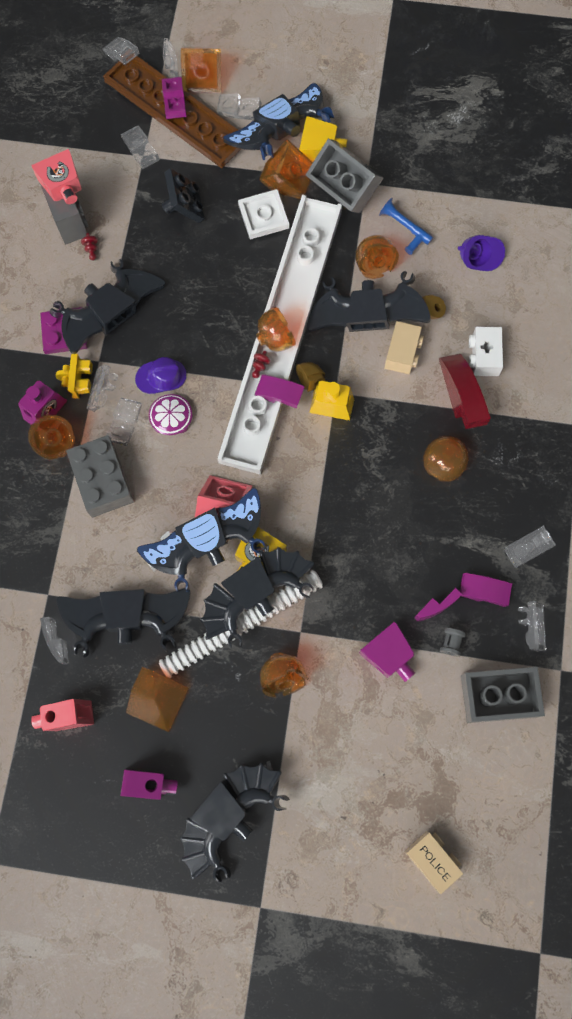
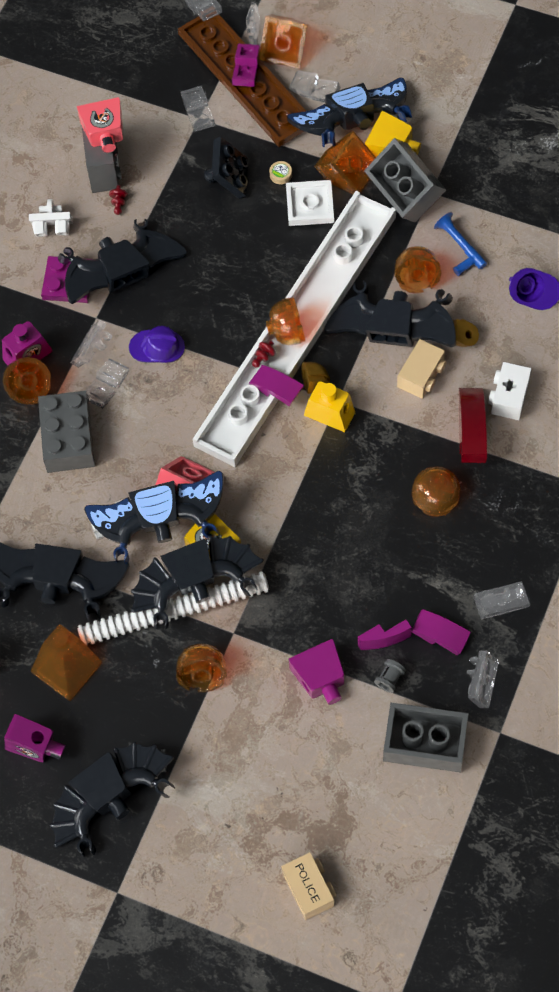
camera: 15 degrees right, 10 degrees down
yellow hips [56,354,93,398] -> none
dish [149,394,192,435] -> none
none -> white hips [29,199,73,237]
none -> tile [269,161,292,184]

